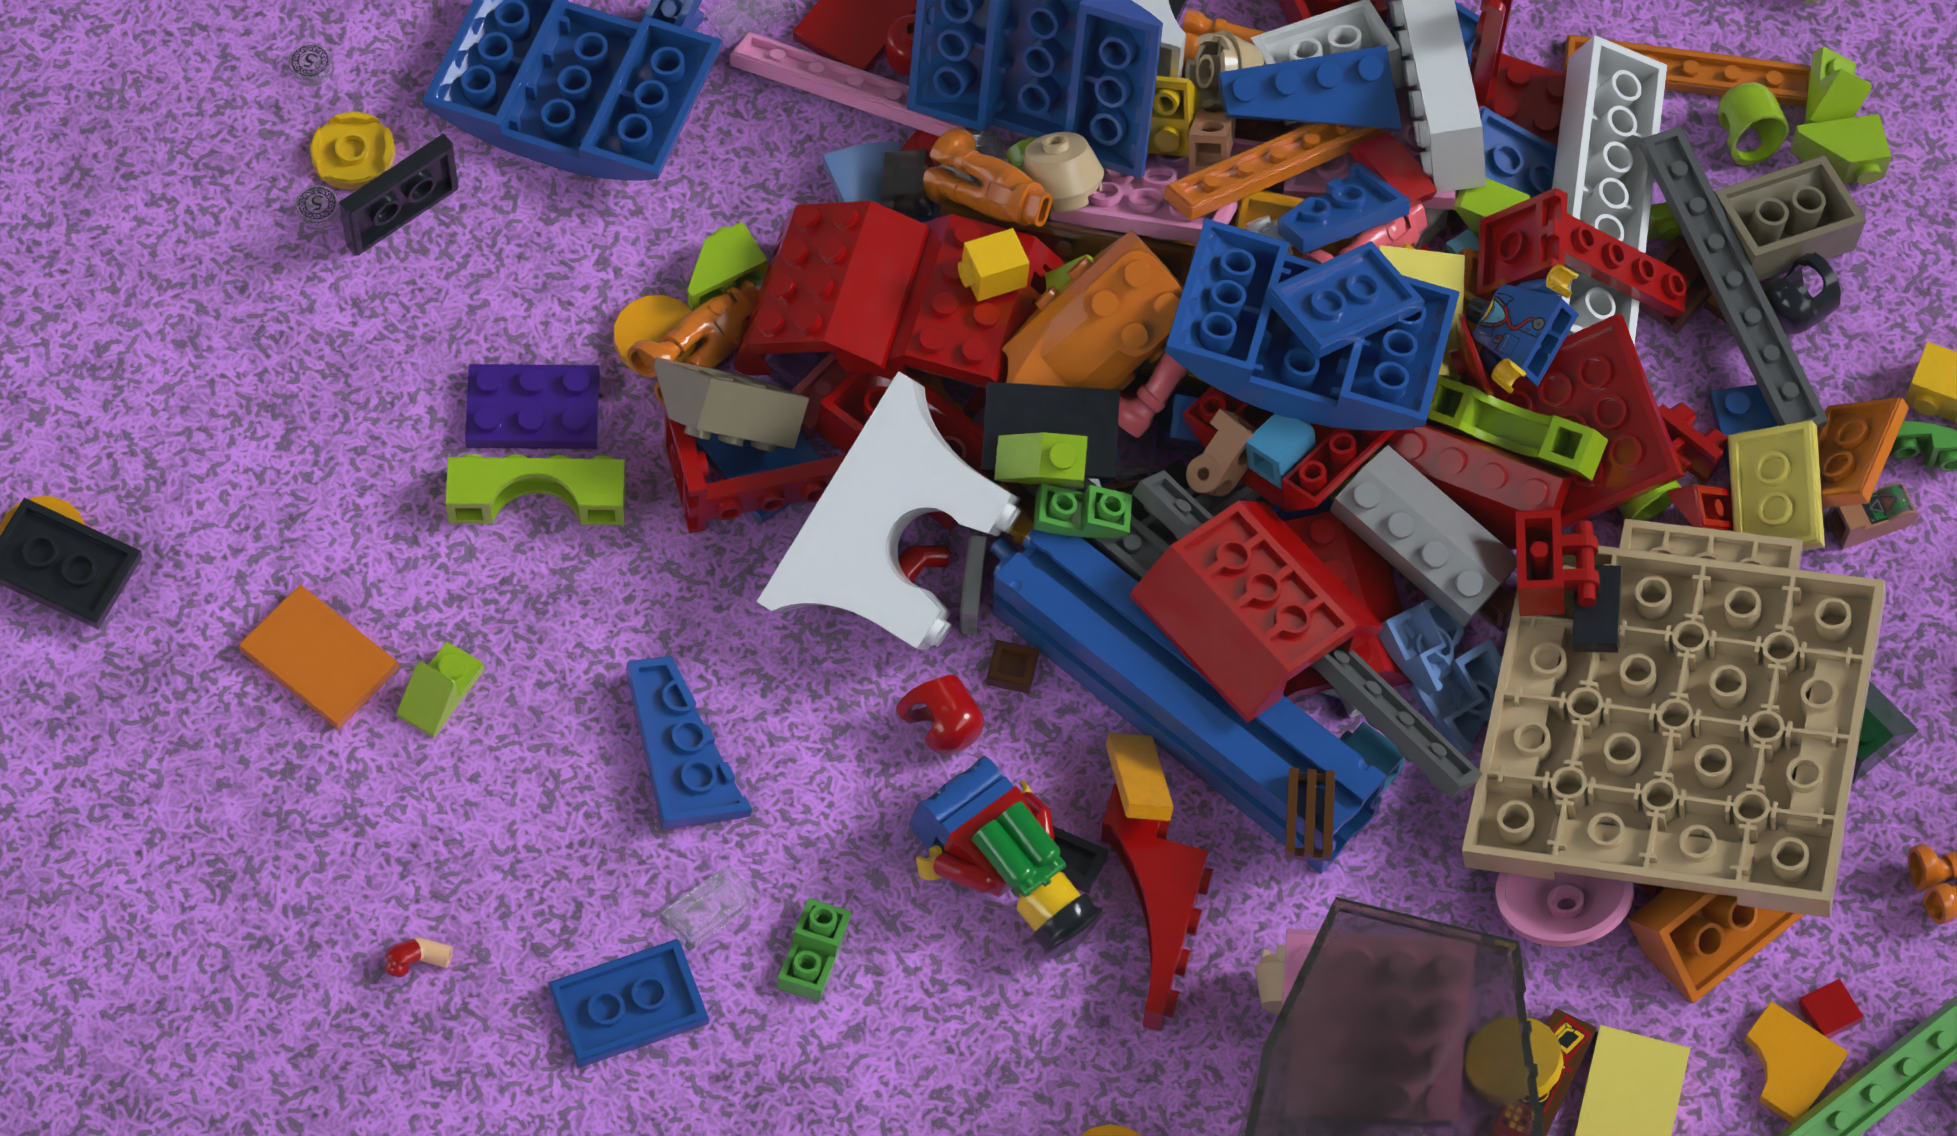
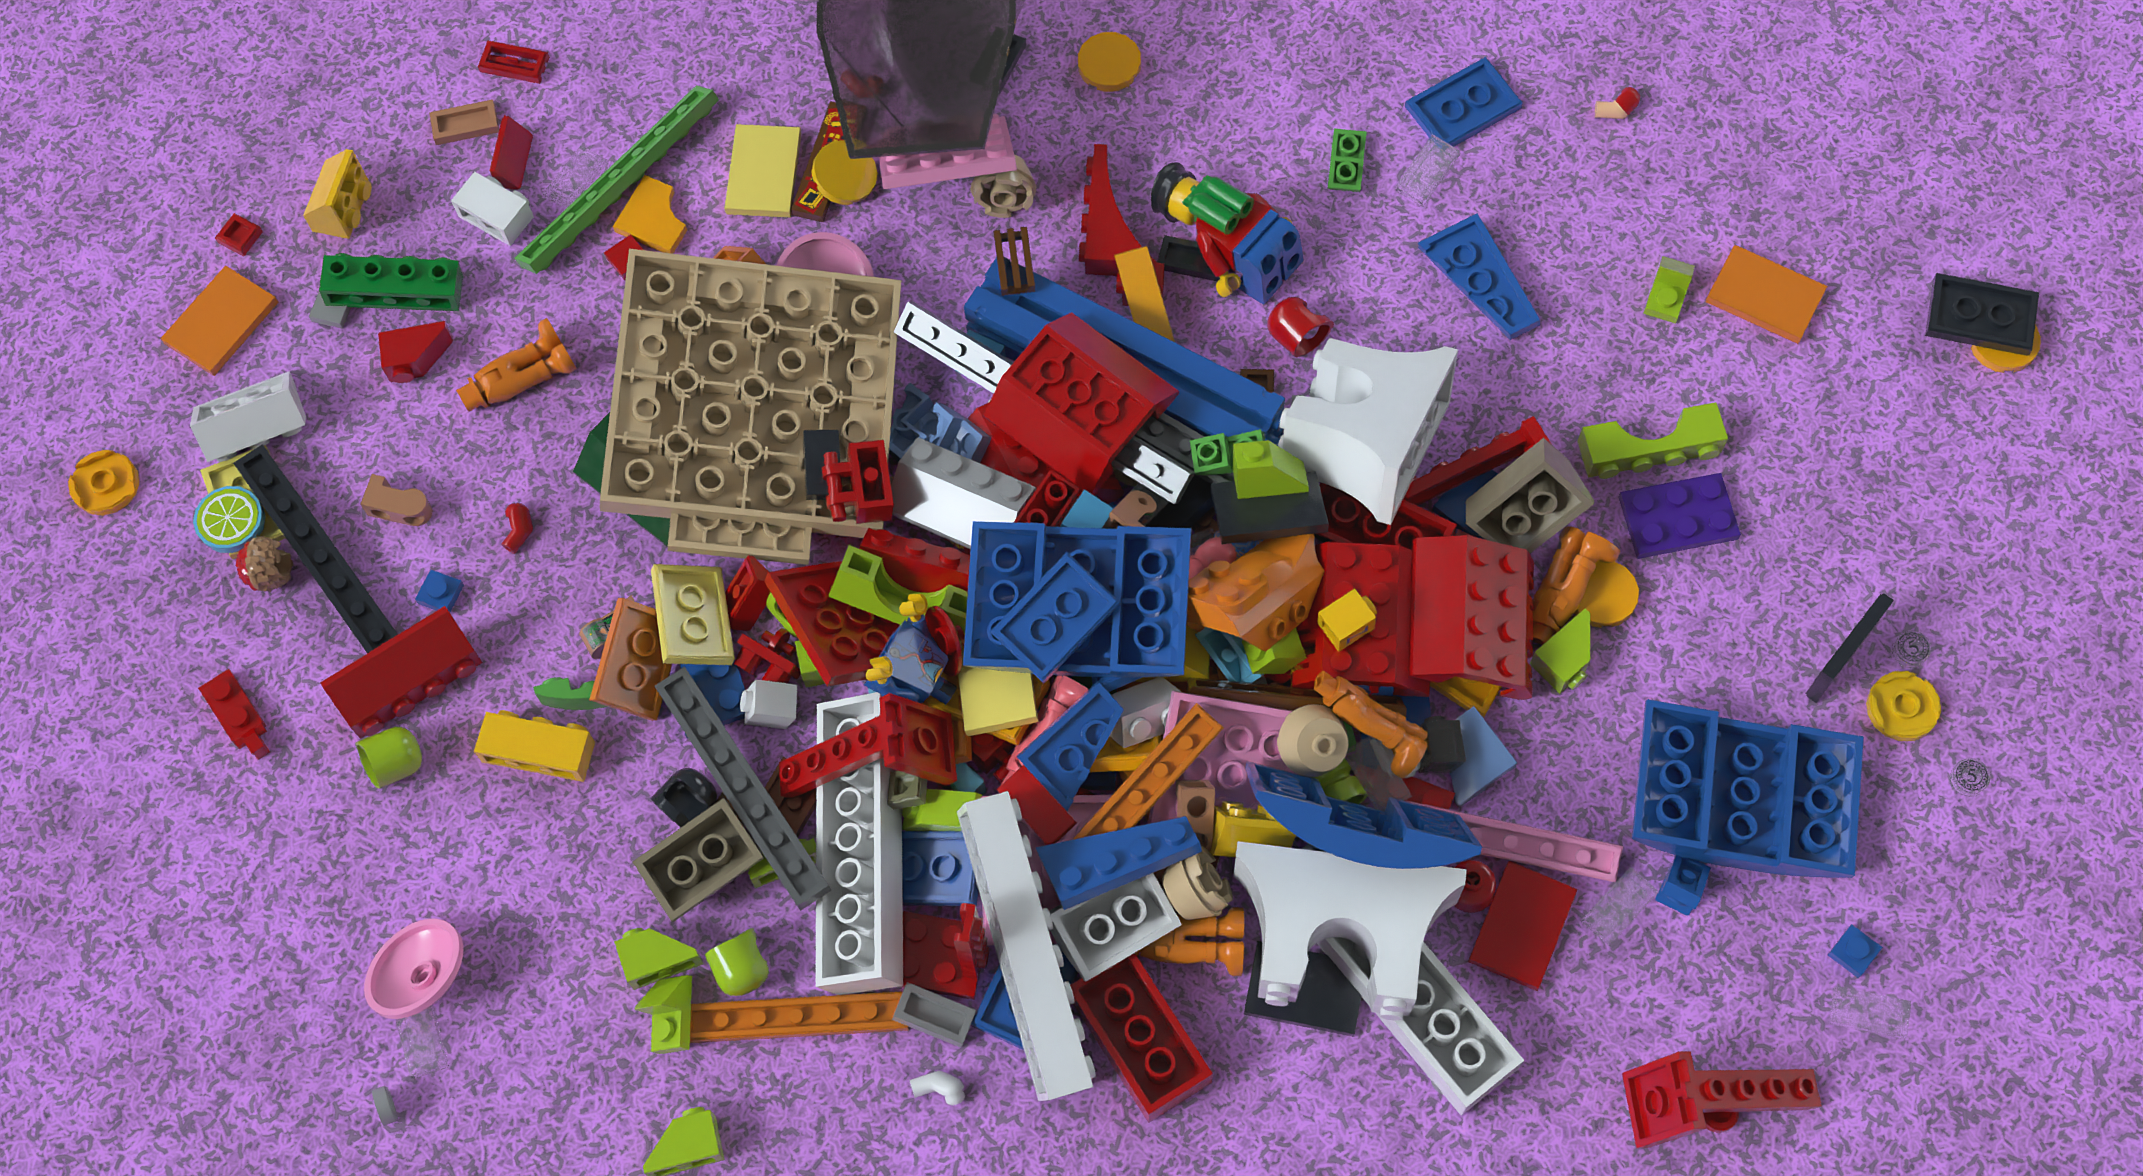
camera: 175 degrees right, 5 degrees up
none -> white brick [740,680,797,729]
none -> light grey tile [892,982,976,1047]

